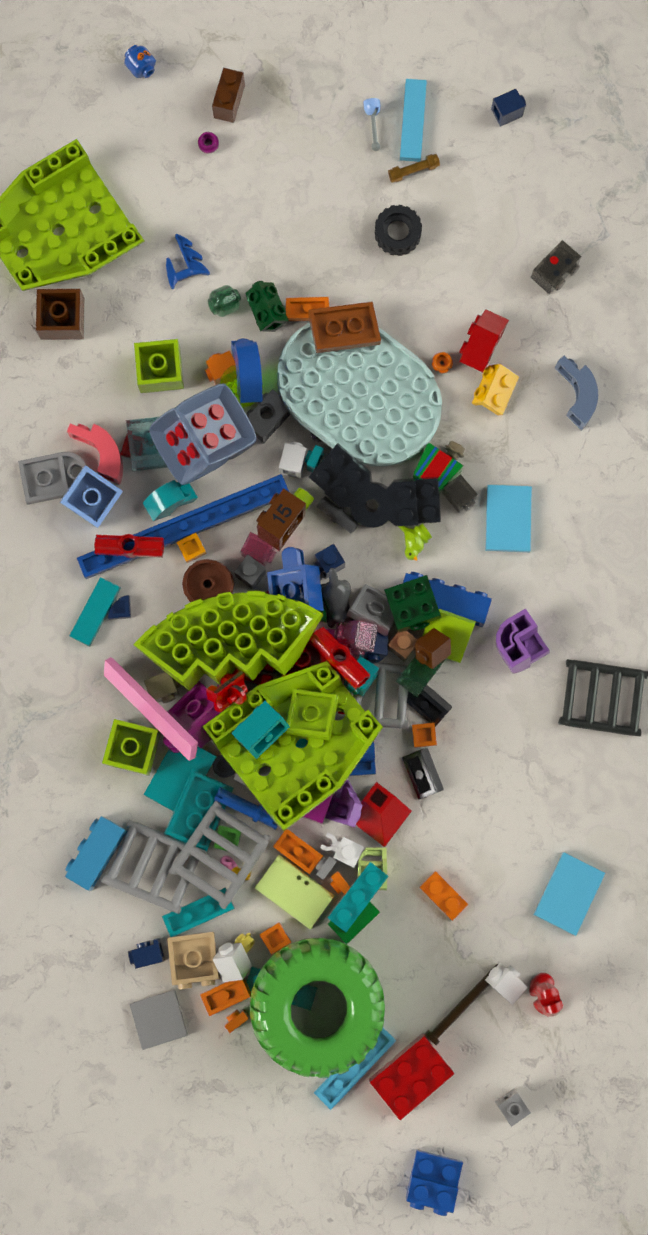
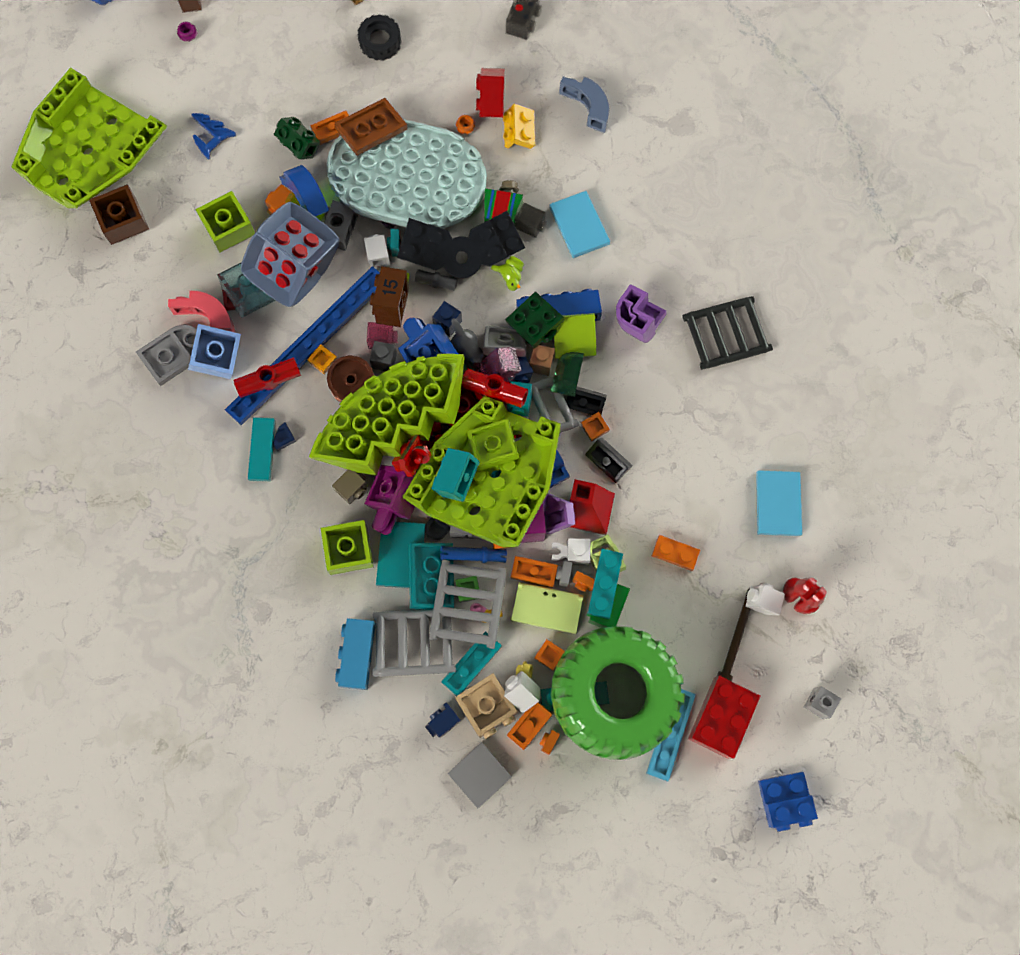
camera: 30 degrees left, 5 degrees down
bright pink tile [104,657,198,761] -> none
teal brick [143,480,198,521] -> none
clear green head [208,285,241,317] -> none
reddish brown brick [415,628,451,669] -> none

